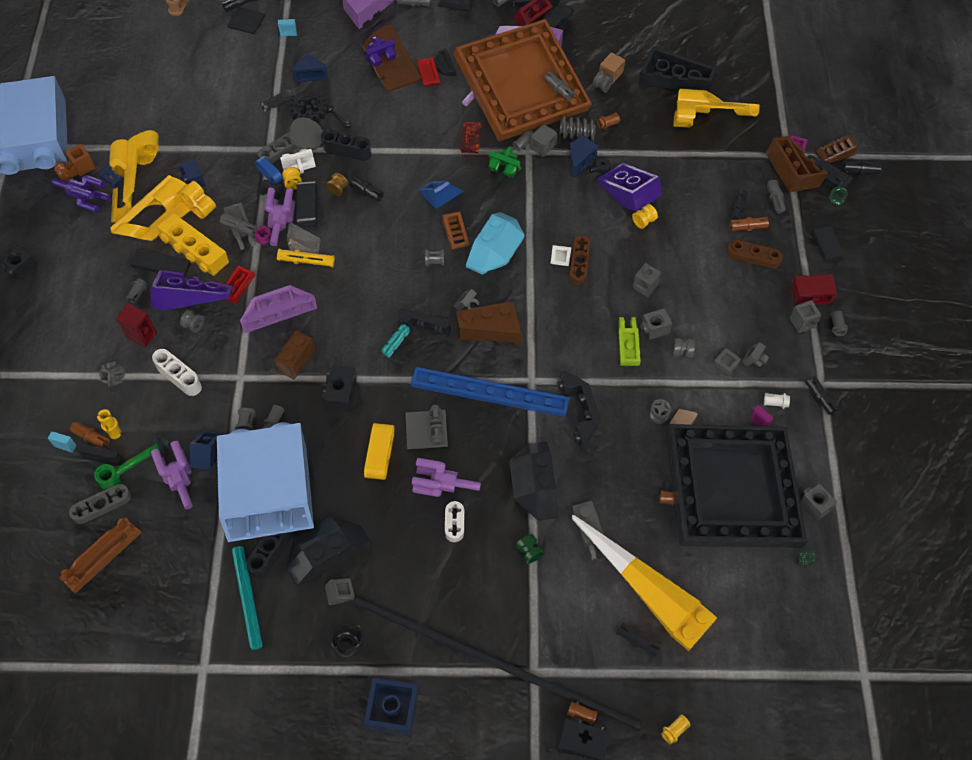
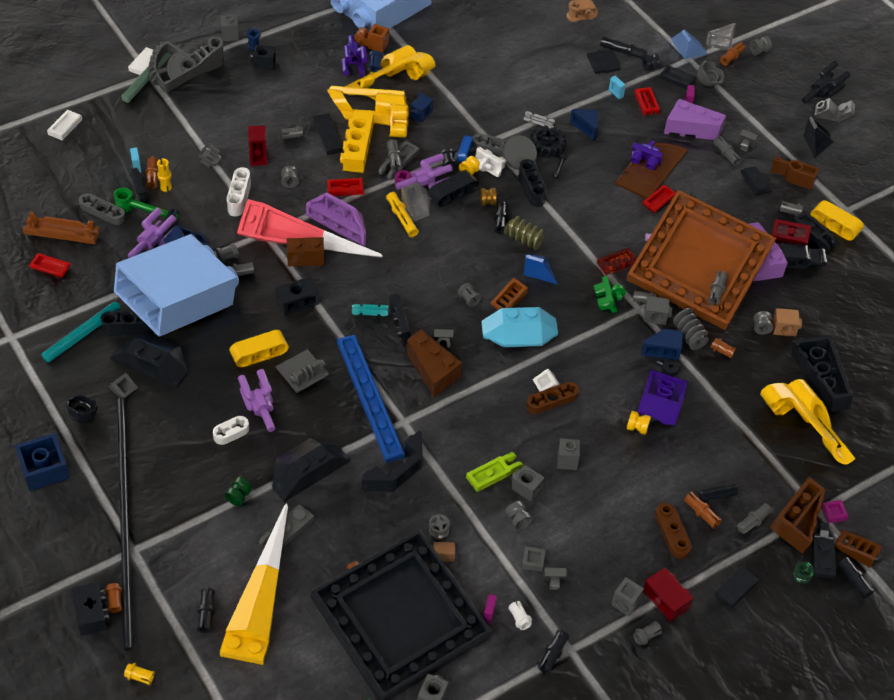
camera: 55 degrees right, 10 degrees down
dark purple wedge [151,270,232,310] -> none
none -> red tile [29,253,71,278]
none -> coral plate [237,199,383,258]
none -> olive piece [504,216,544,251]
none -> red tile [634,87,660,116]

